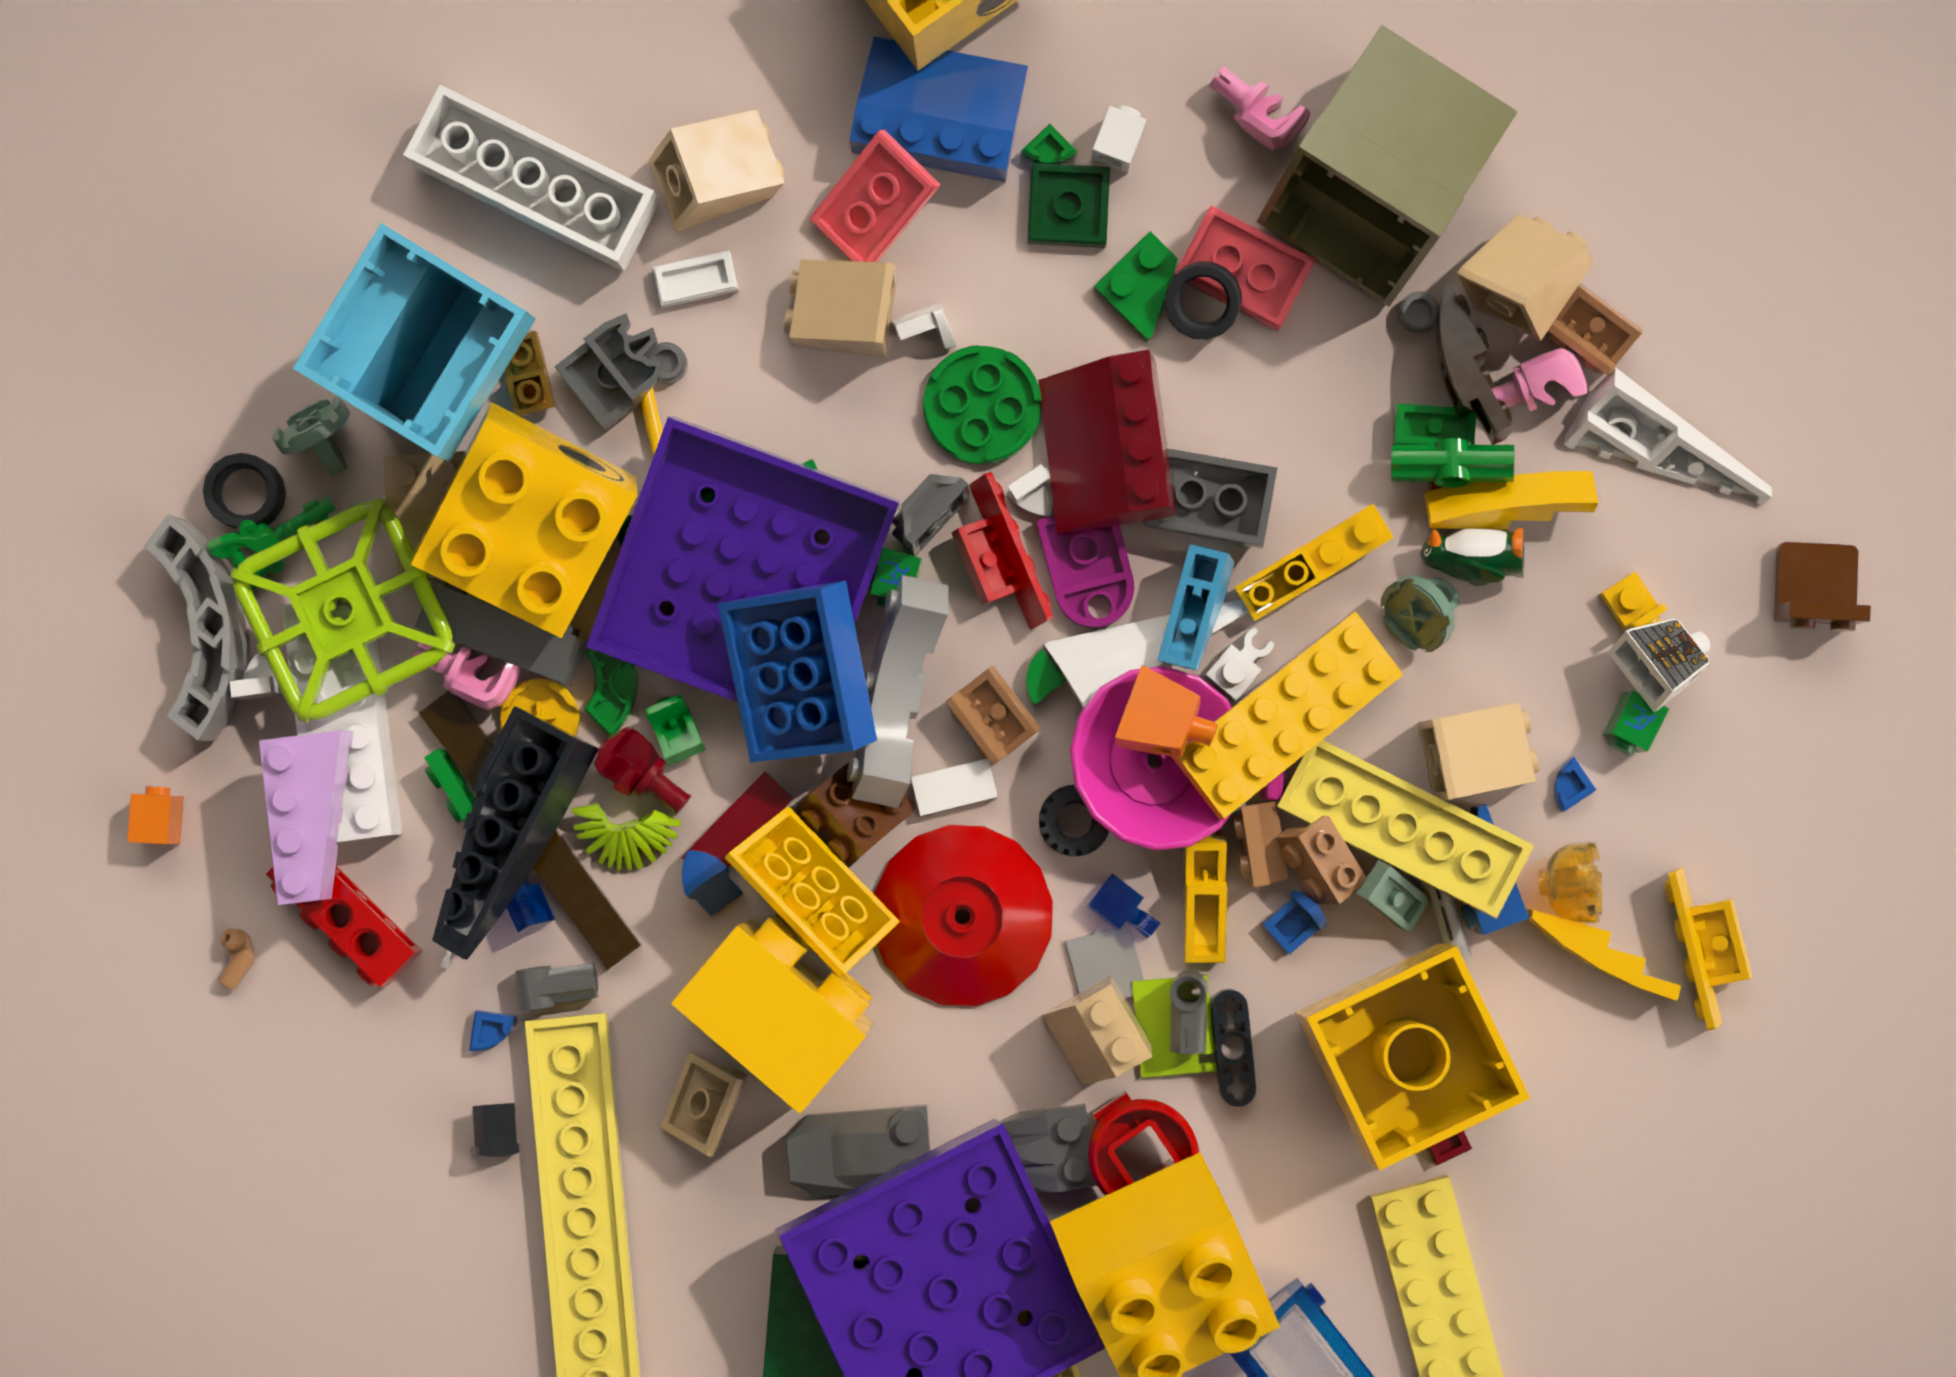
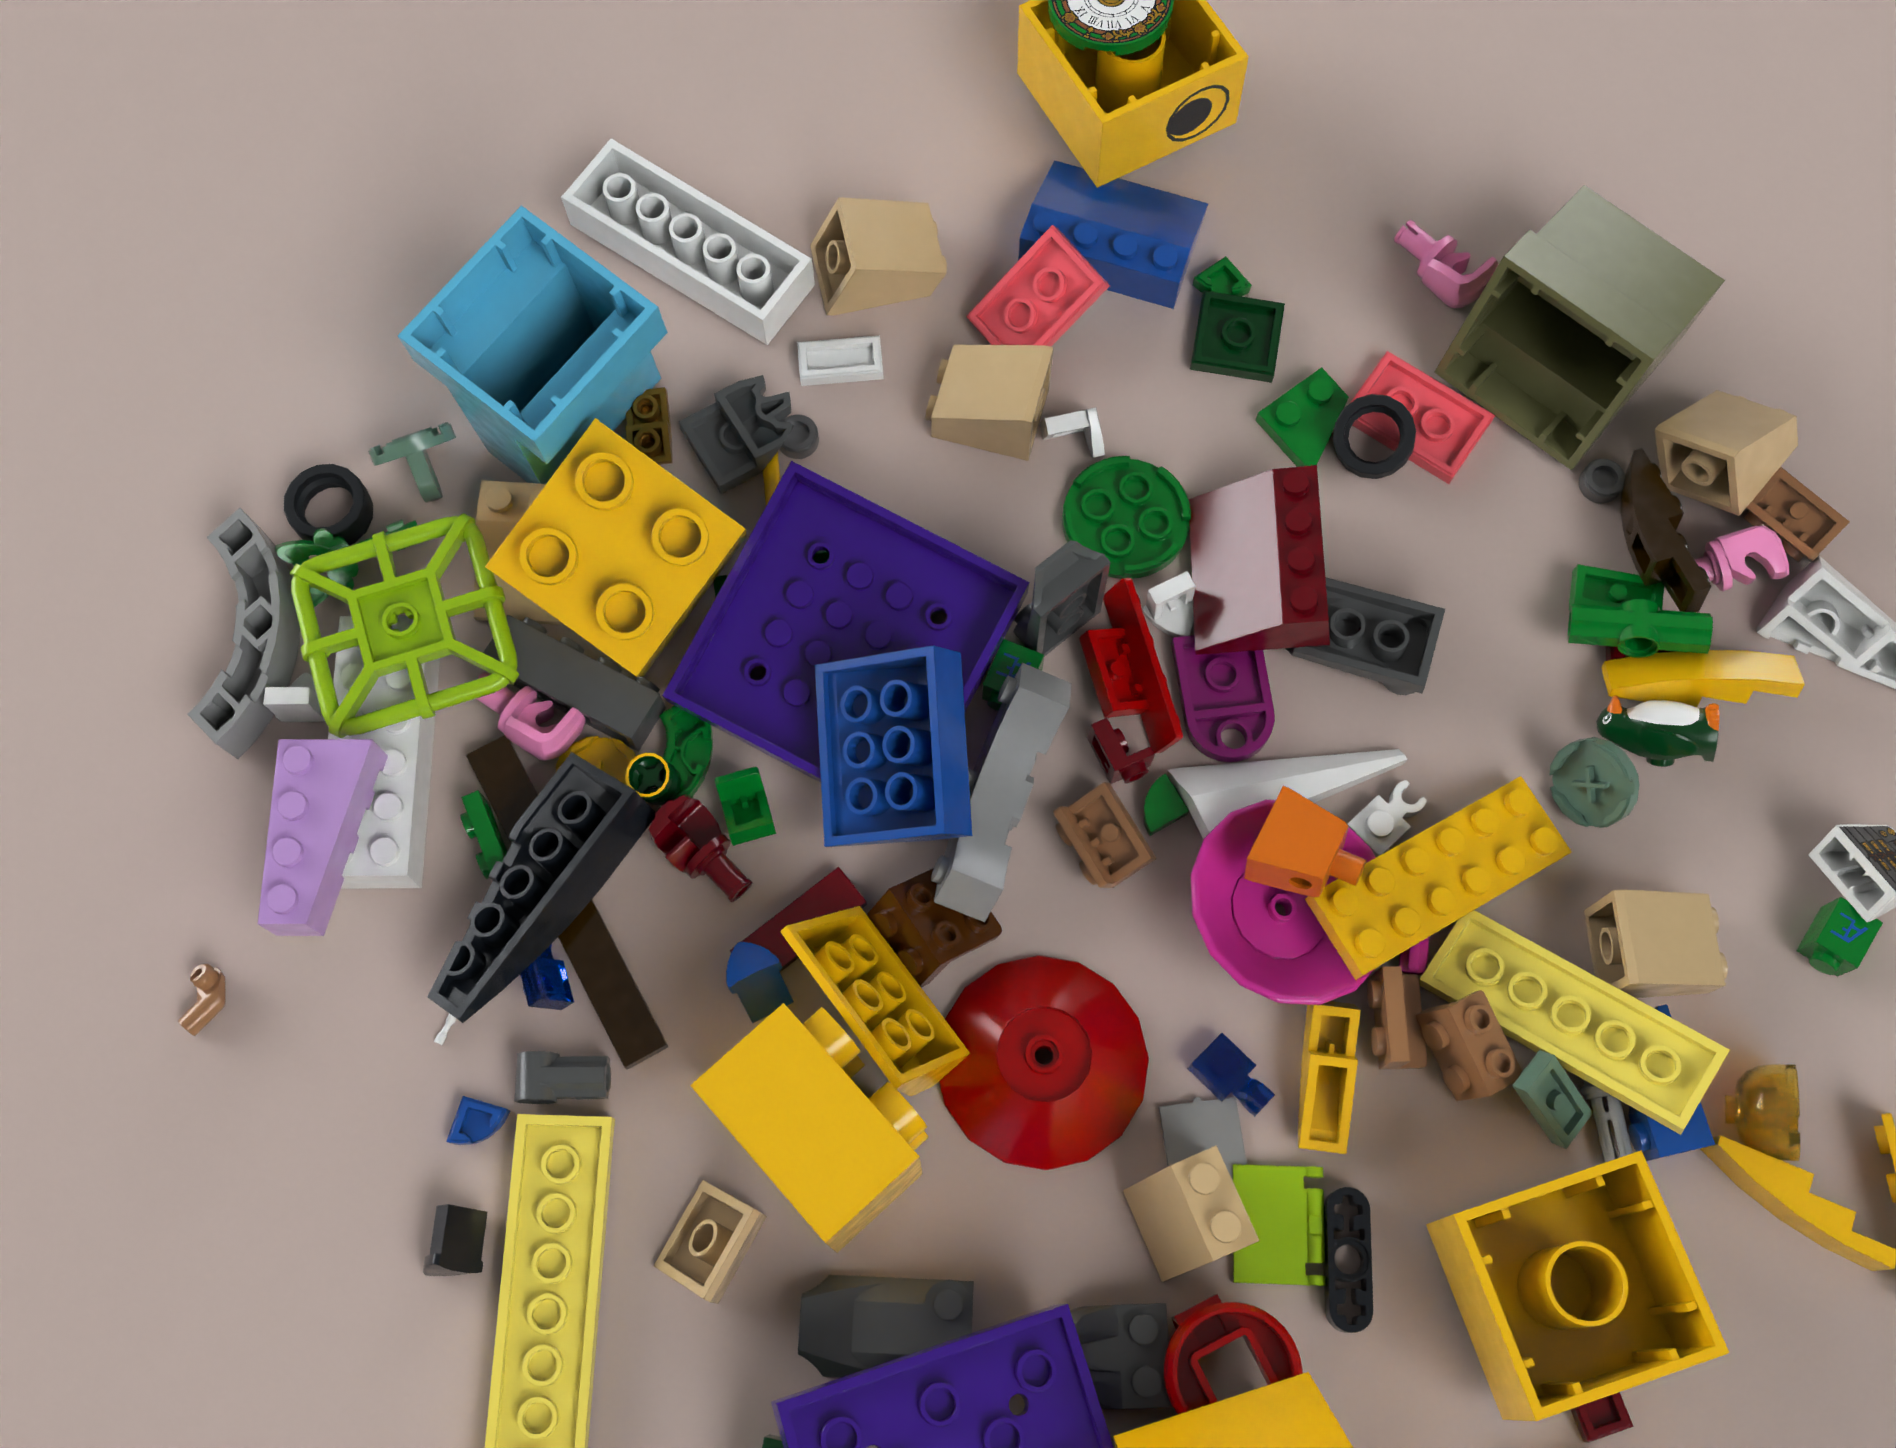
camera: 10 degrees right, 15 degrees down
orange brick [127,786,184,844] -> none
red brick [266,865,423,988] -> none
lime hair [571,803,682,870] -> none
white tile [911,759,998,816] -> none
black tyre [1039,785,1109,857] -> none
white brick [1091,105,1147,174] -> none
dark azure slope [1157,544,1235,671] -> none
dark grey piece [1170,970,1208,1054] -> none
yellow slope [1234,504,1394,621] -> none
blue tile [1262,889,1327,955] -> none
blue tile [1554,757,1596,812] -> none
yellow bracket [1599,571,1668,632] -> none
none -> dark green wheel [625,753,681,805]
none -> dark red bracket [1087,718,1155,784]

